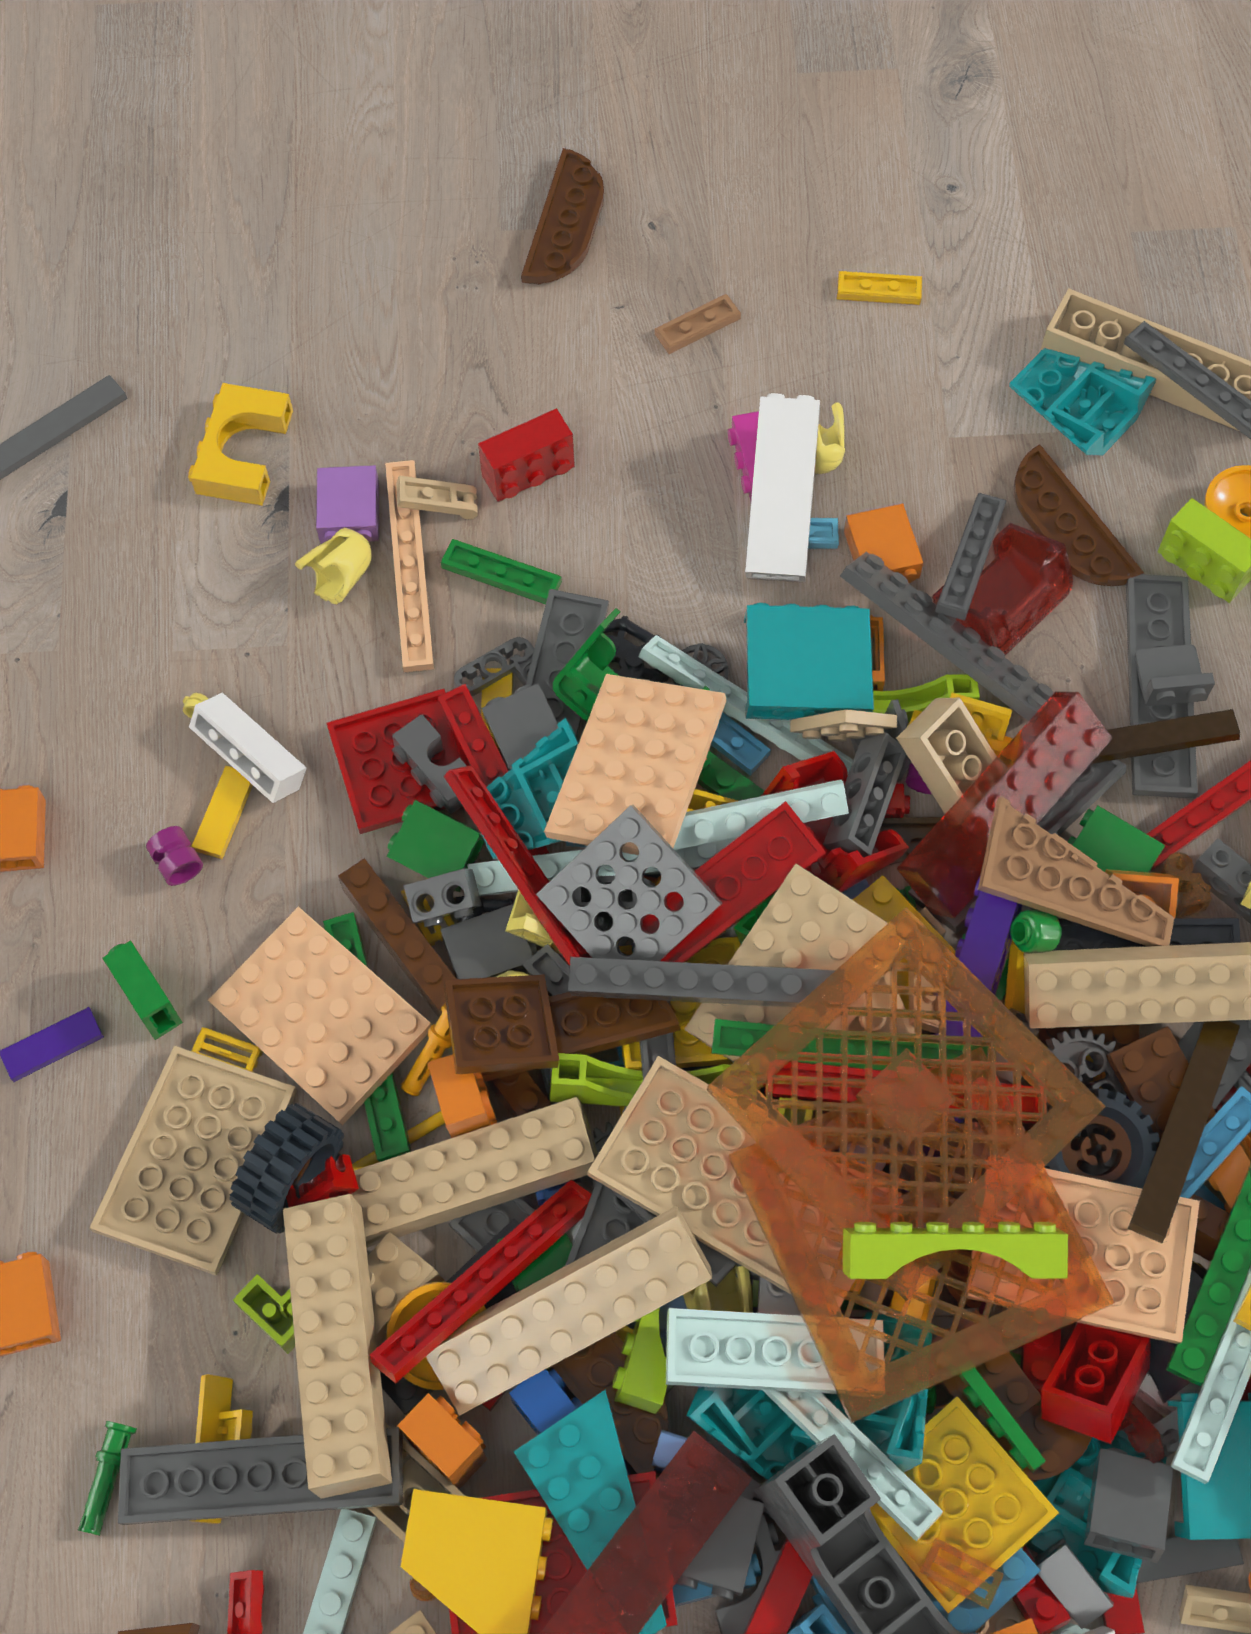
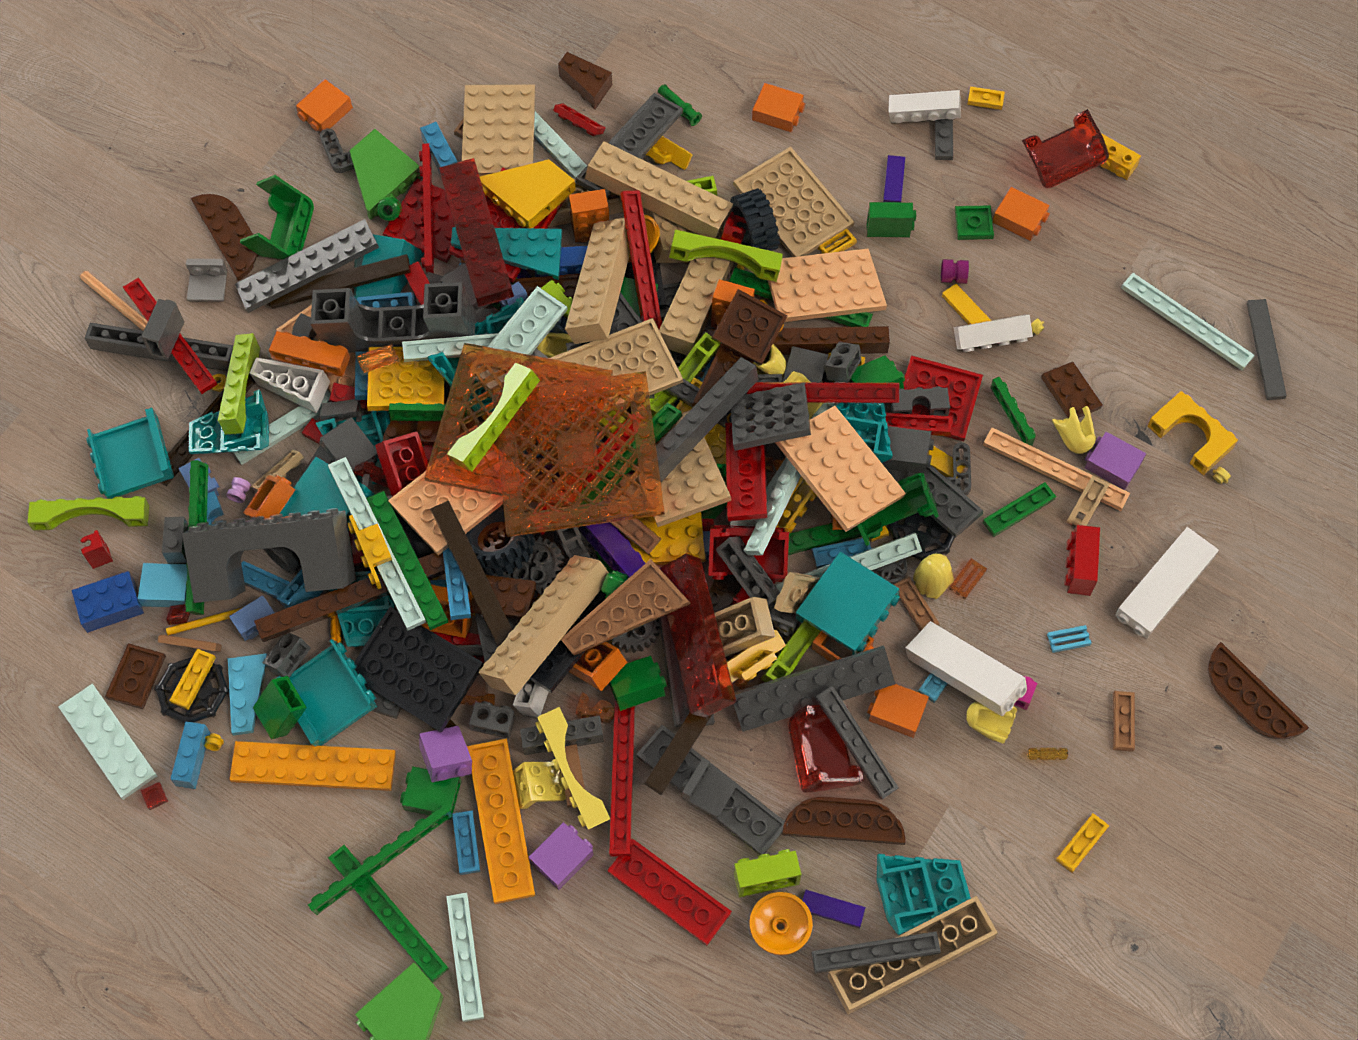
camera: 125 degrees right, 0 degrees up
none -> lime arch [669,230,783,282]
none -> dark purple tile [802,890,866,929]
none -> medium nougat tile [893,577,940,632]
none -> light yellow hair [913,553,954,599]
none -> clear orange tile [949,558,987,600]
none -> green tile [955,205,994,240]
none -> green plate [990,377,1036,446]
none -> clear yellow axle [1028,748,1068,760]
none -> reddish brown plate [1041,362,1103,419]
none -> medium azure tile [1047,625,1091,653]
none -> white brick [1115,527,1219,639]
none -> light aqua plate [1121,273,1254,371]
none -> light yellow plate [1213,467,1231,484]

